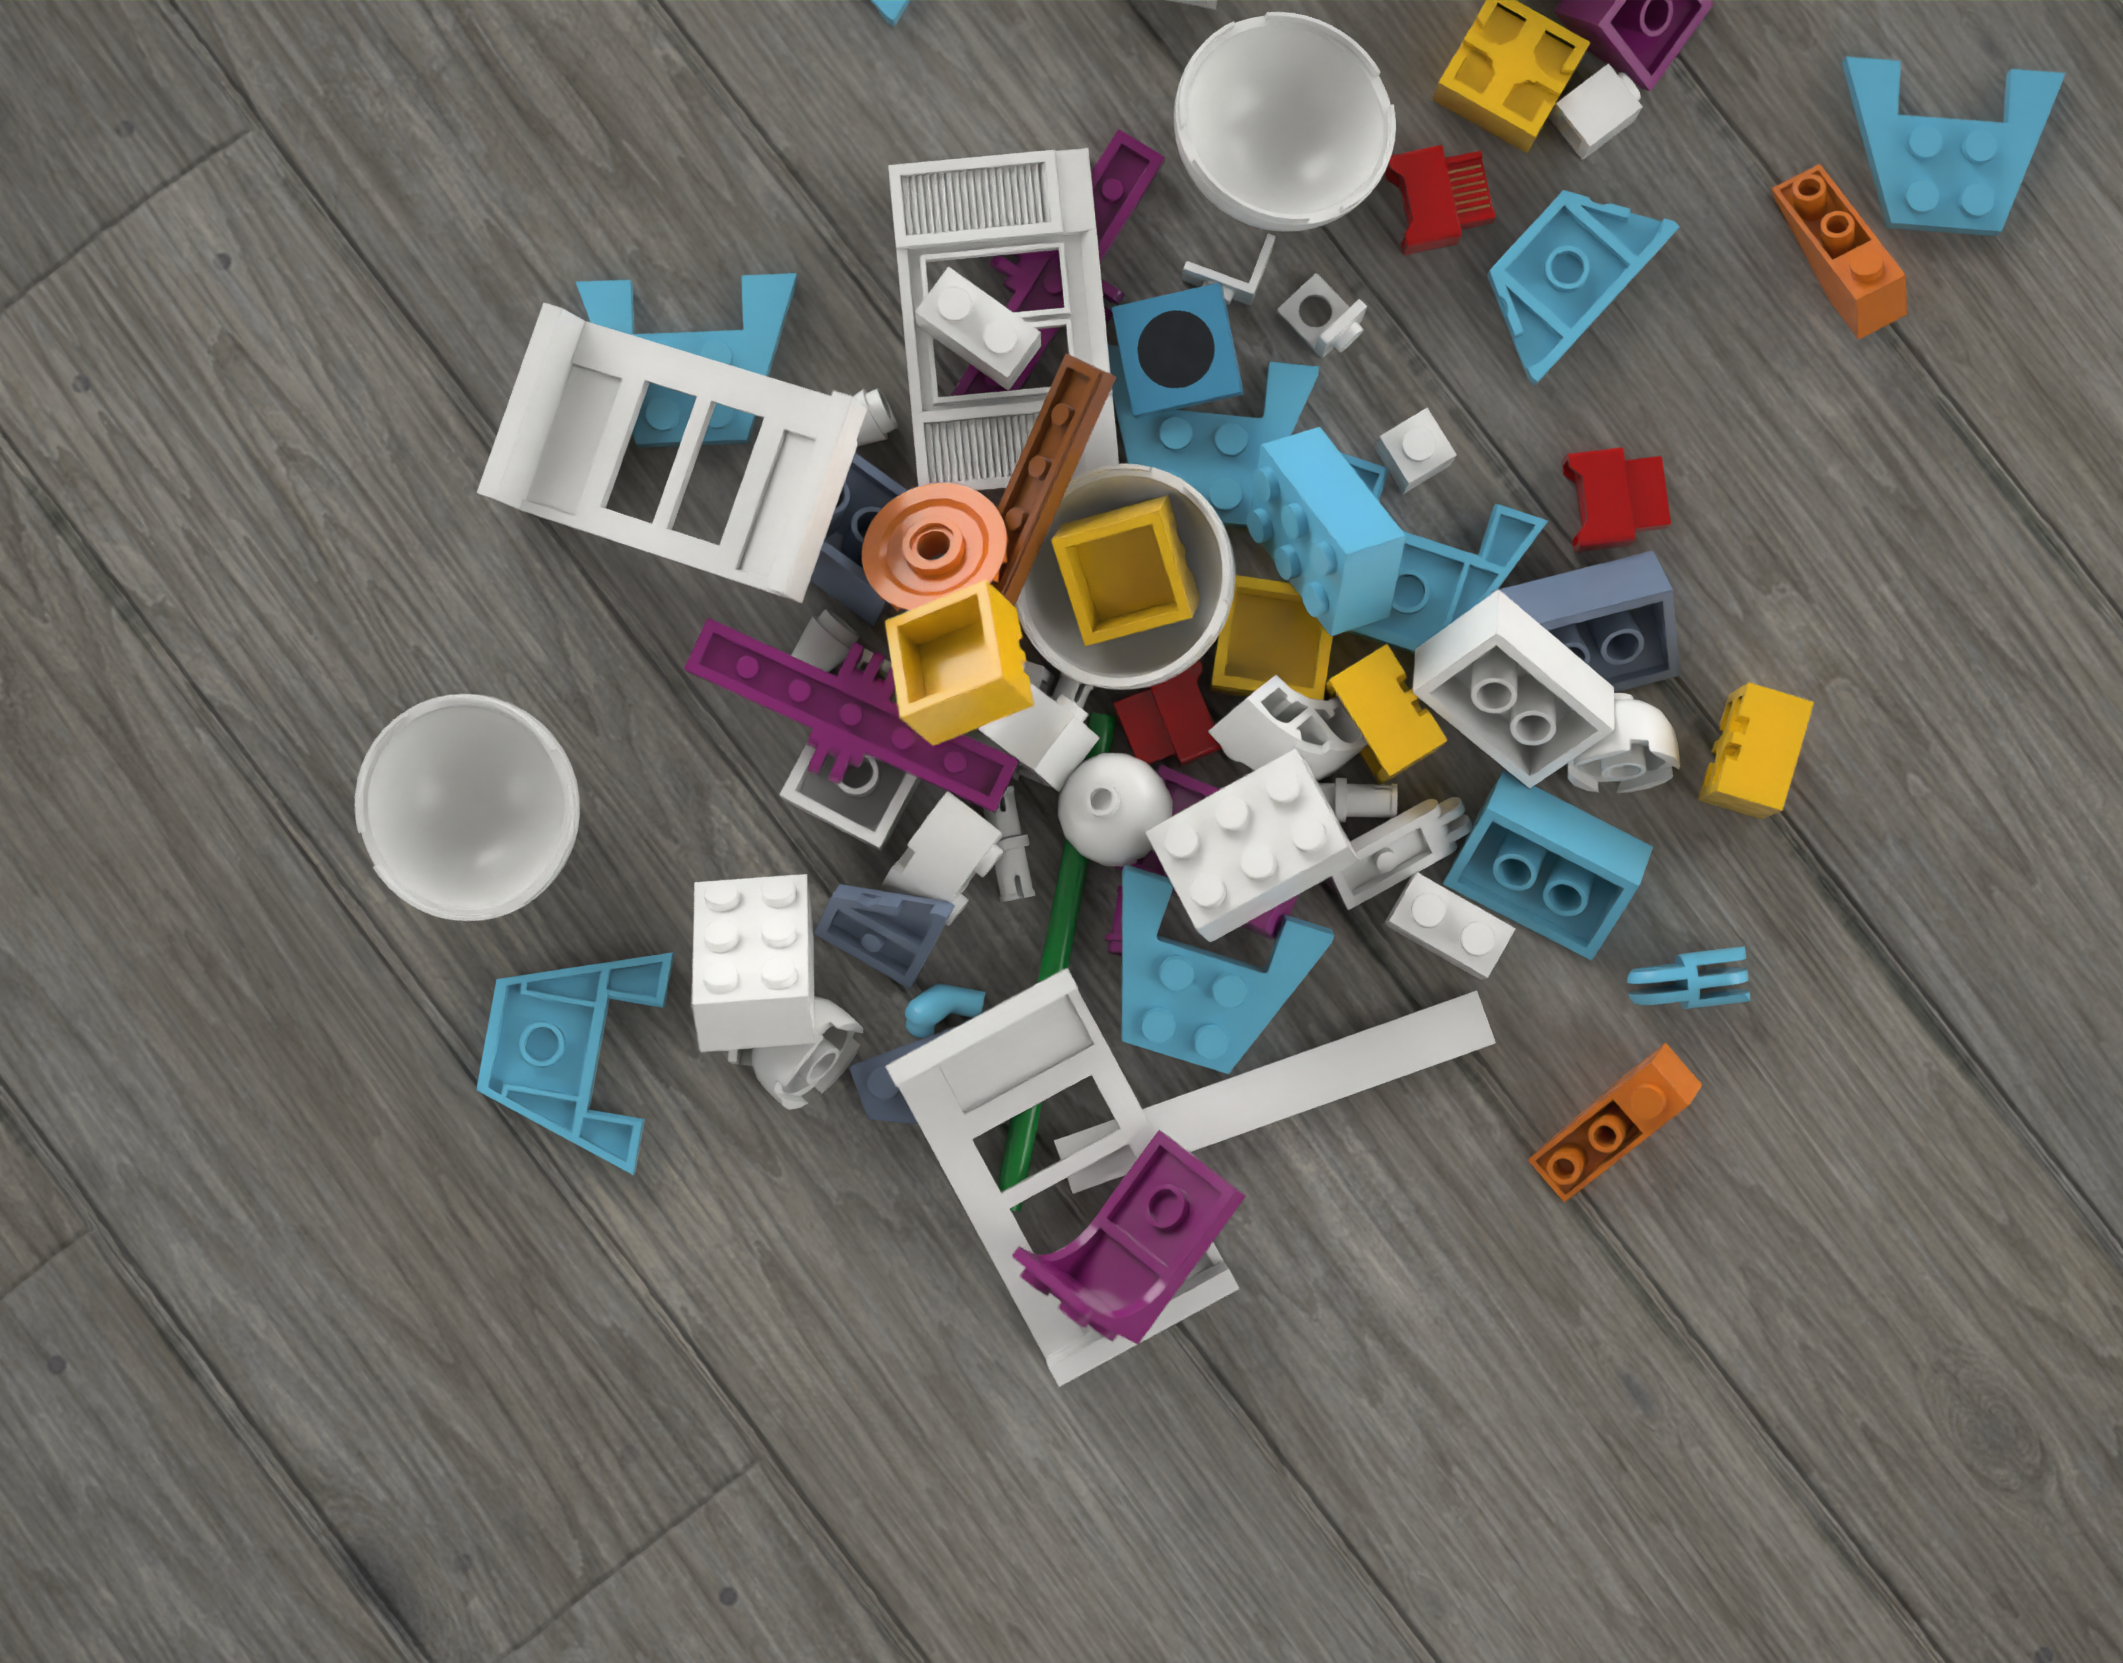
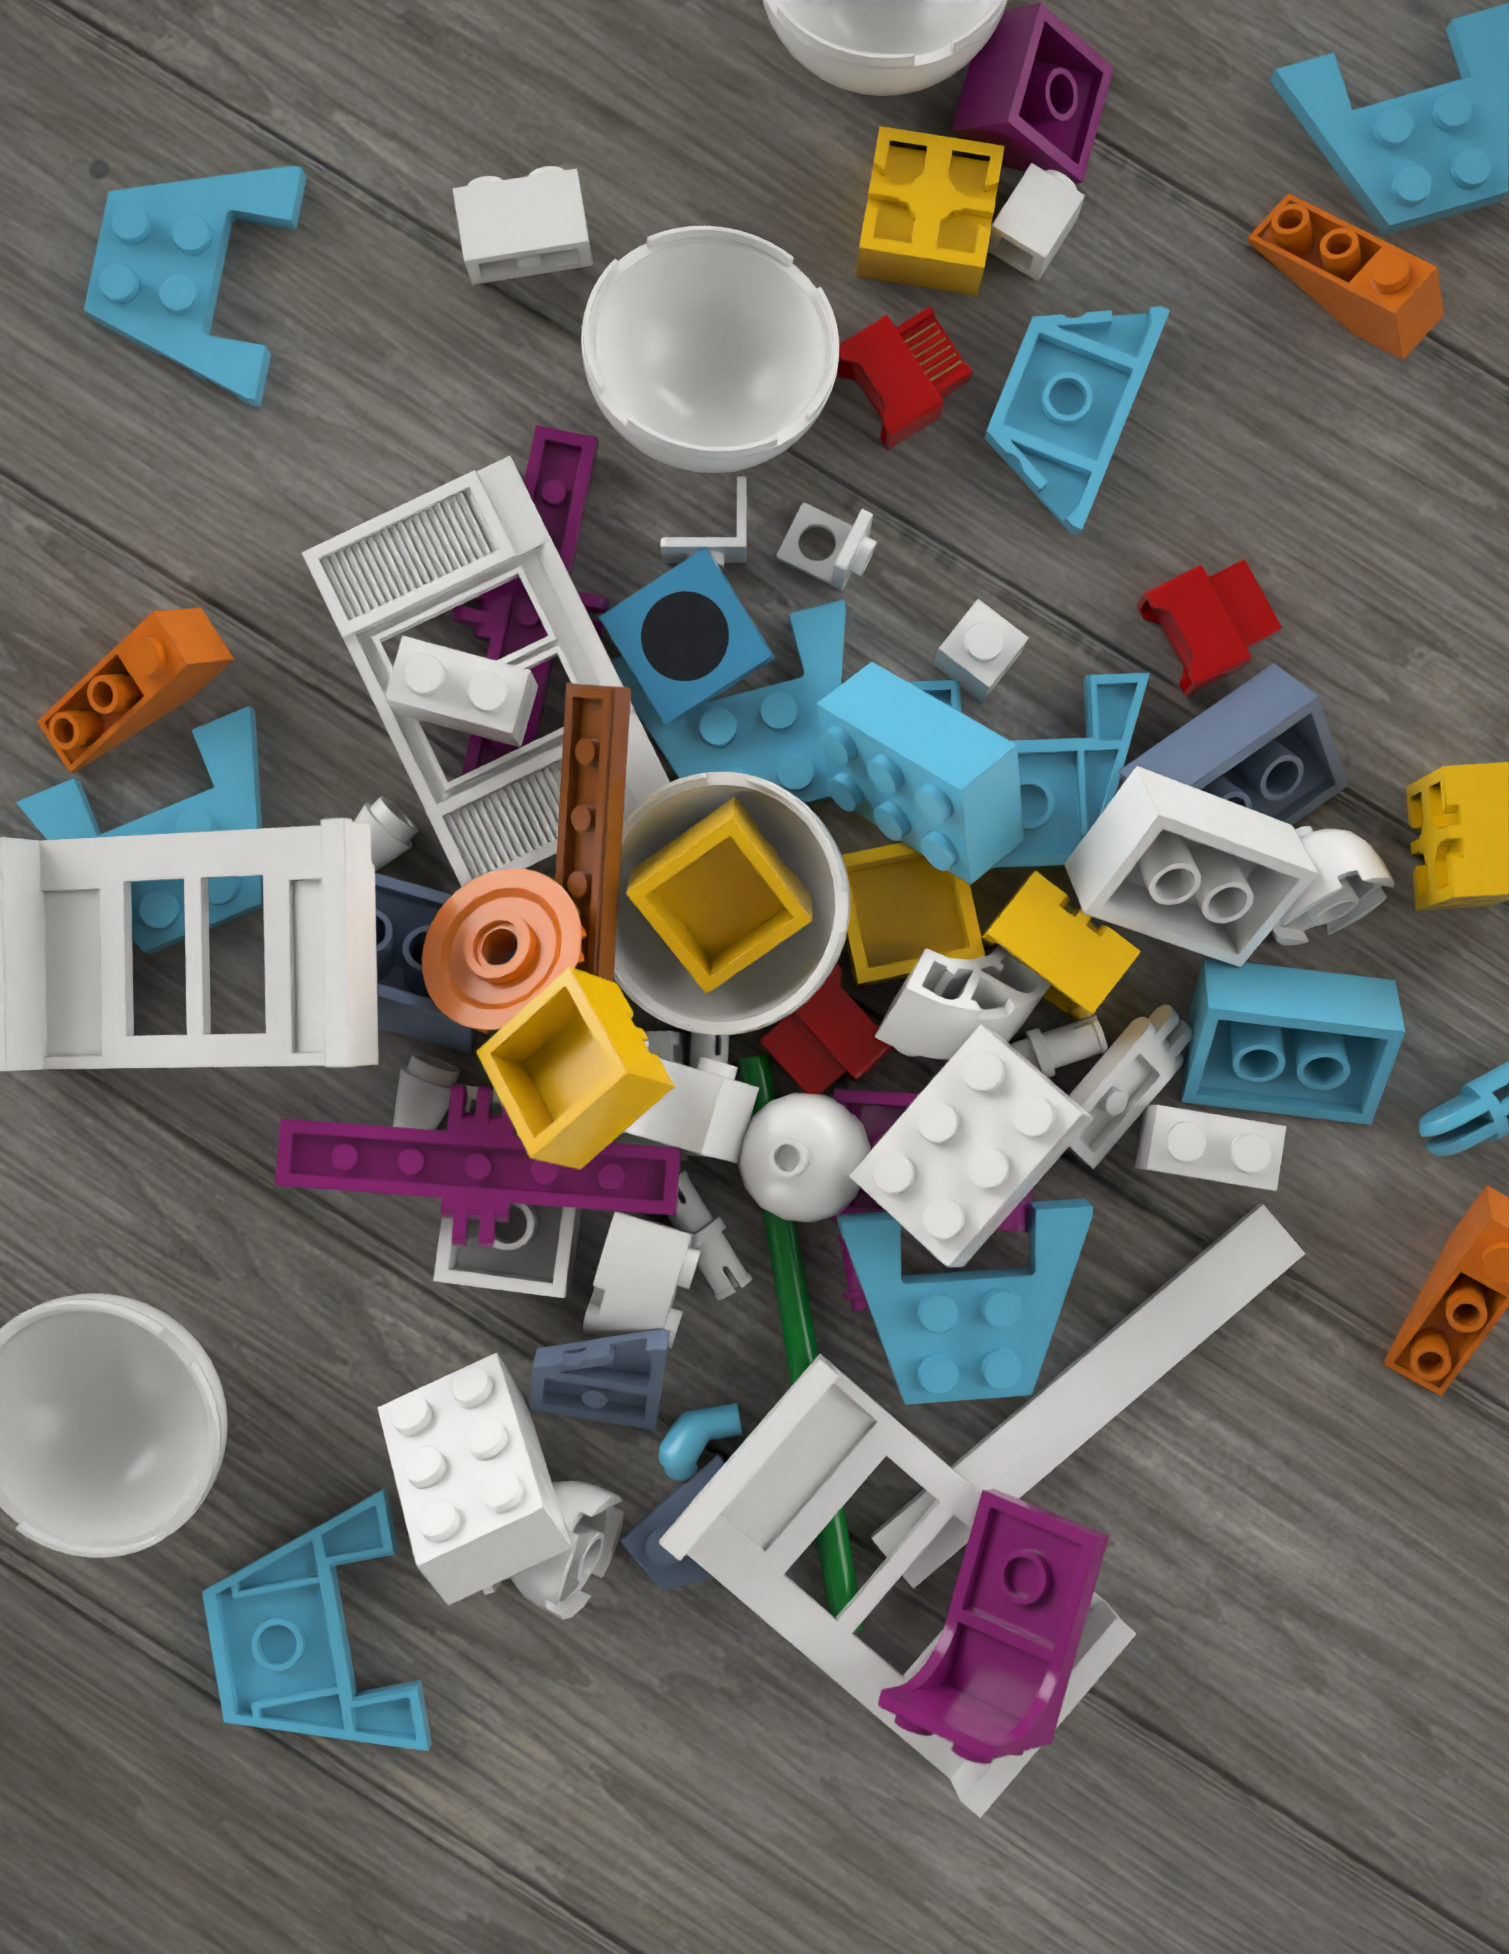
camera: 15 degrees left, 0 degrees up
none -> orange slope [37,608,235,773]

